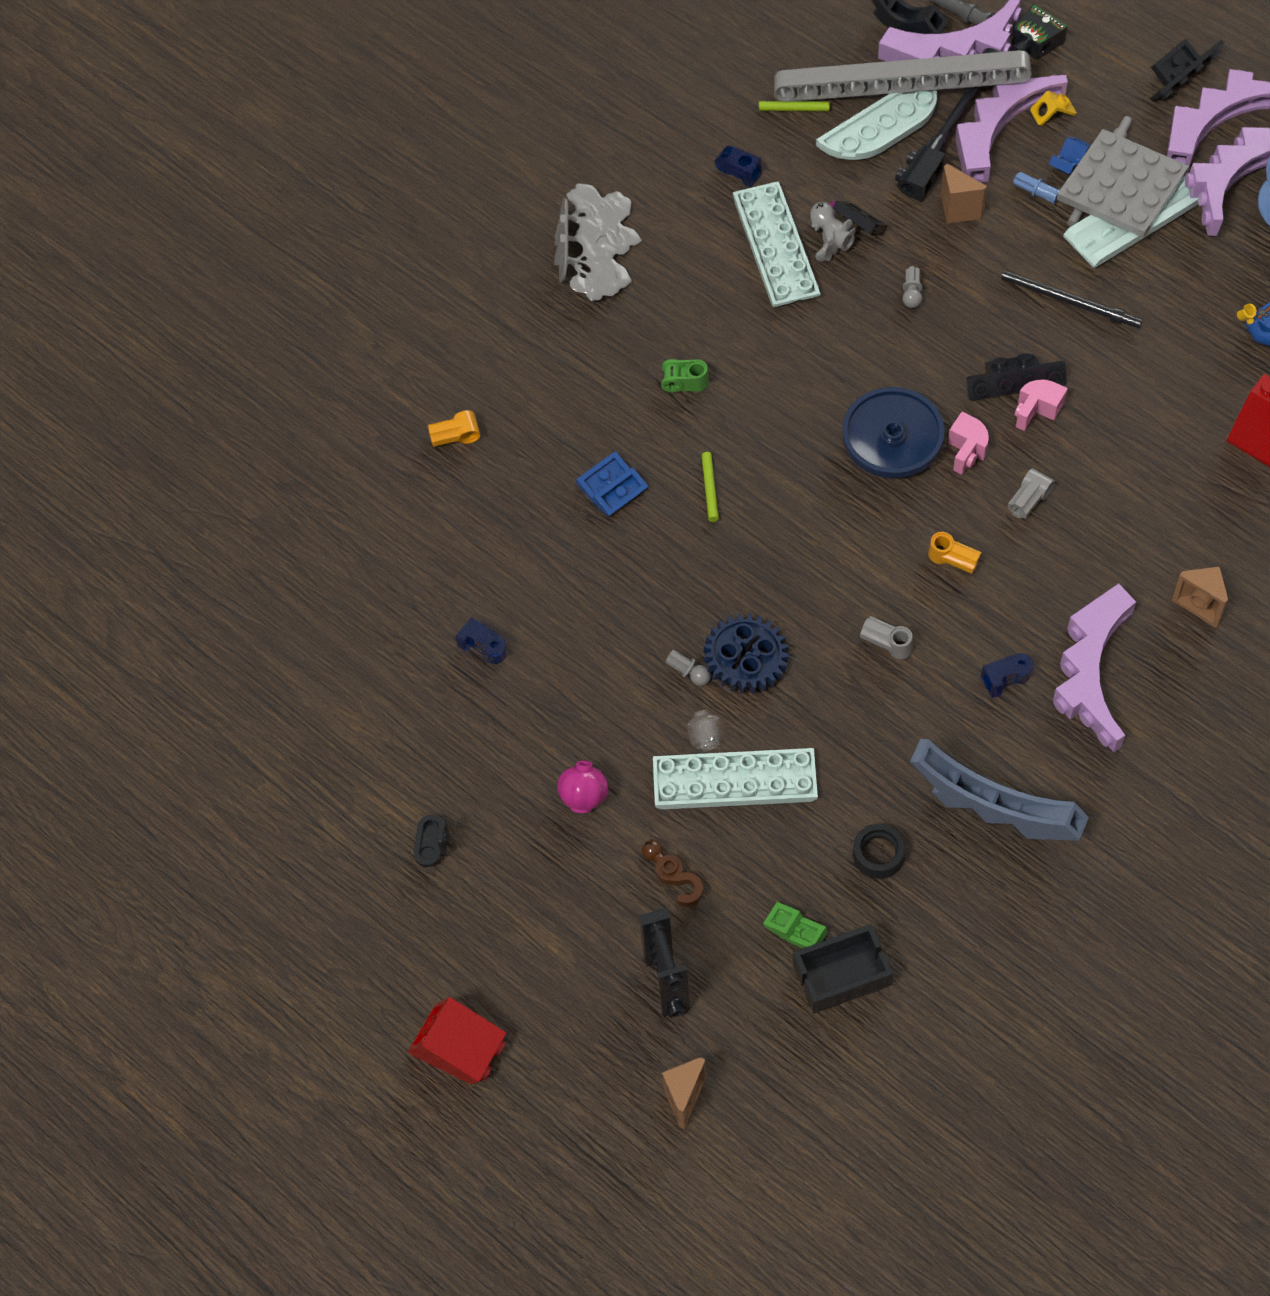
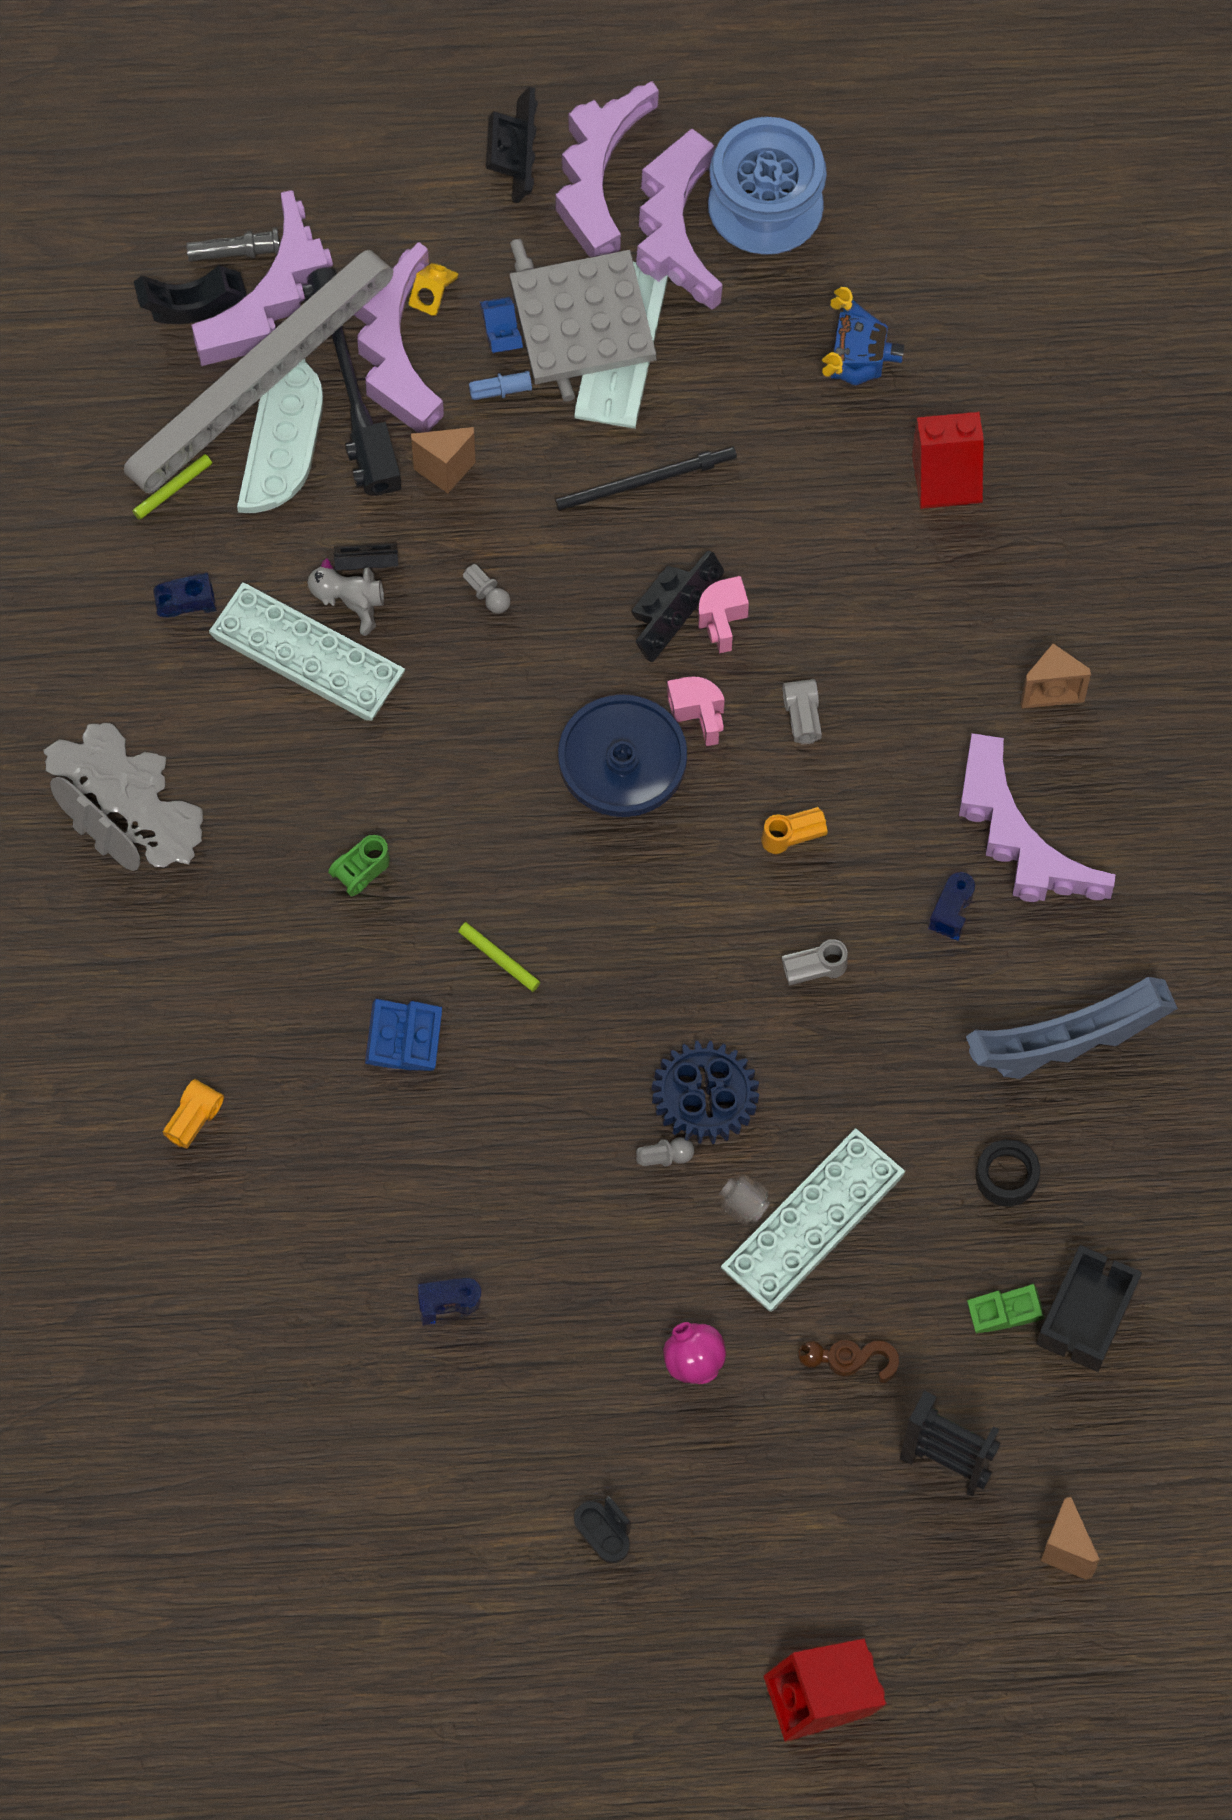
camera: 50 degrees left, 5 degrees up
black torso [1011,4,1067,59] -> none

